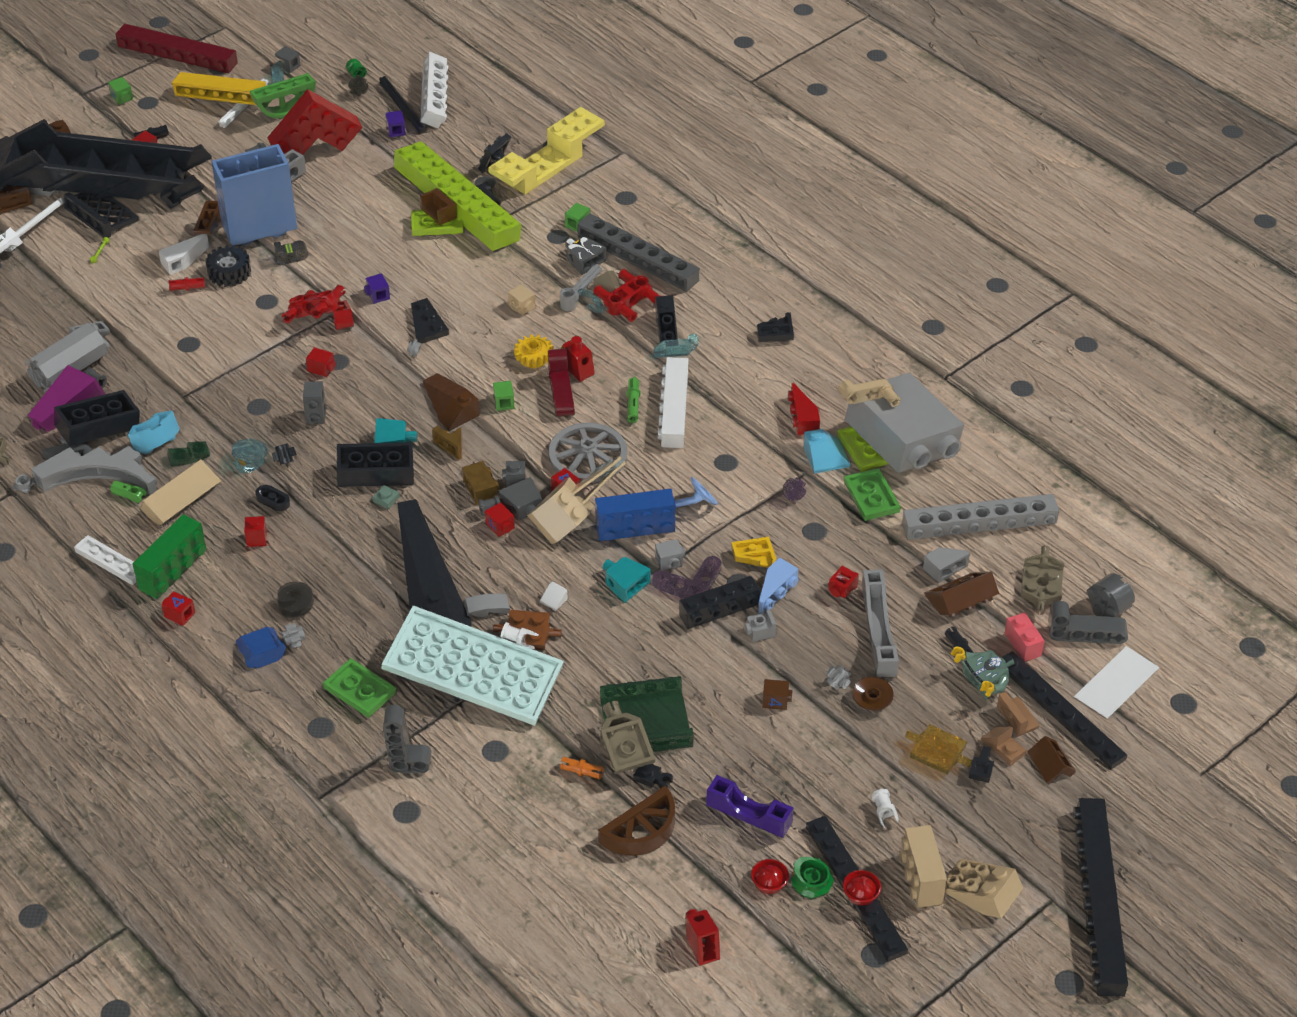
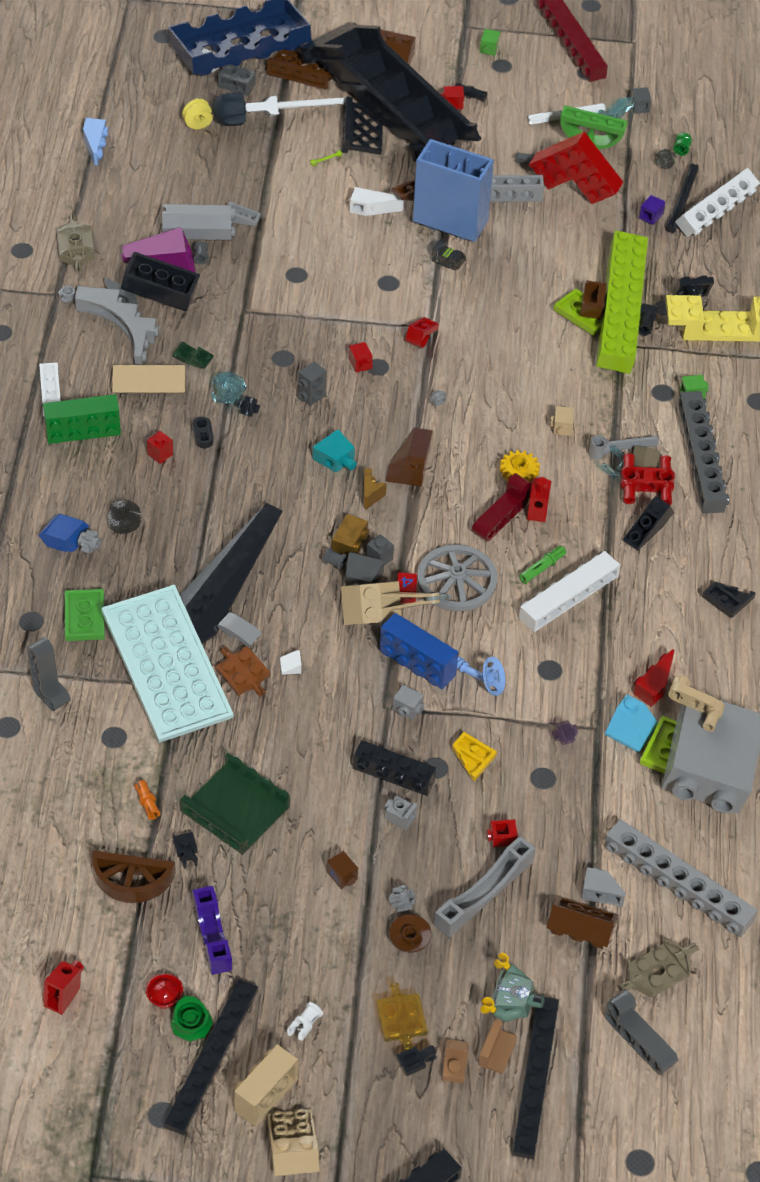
camera: 45 degrees right, 5 degrees up
bright green bar [110,481,147,503] -> none
medium azure brick [128,410,180,454] -> none
red brick [161,591,195,626] -> none
red pin [168,277,205,291] -> none
yellow brick [172,72,267,105] -> none
black wheel [205,245,251,287] -> none
red piece [281,285,346,323] -> none
black brick [337,442,414,487] -> none
dark purple brick [364,273,390,304] -> none
sand green plate [373,485,400,509] -> none
black wing [411,298,449,344] -> none
red brick [485,502,515,537] -> none
bright green brick [493,381,515,411] -> none
white piece [500,622,539,649] -> none
dark grey torso [565,237,606,275] -> none
dark tan plate [600,701,656,774] -> none
teal torso [602,557,651,603] -> none
clear purple beam [652,556,722,598] -> none
clear light blue piece [654,334,699,358] -> none
light blue slope [758,558,799,614] -> none
red hat [843,870,881,906] -> none
bright green plate [844,468,901,521] -> none
black pin [945,627,974,653] -> none
coral brick [1004,612,1045,662] -> none
reddish brown panel [1027,736,1076,784] -> none
white sticker [1074,646,1160,719] -> none
dark grey brick [1087,573,1135,617] -> none

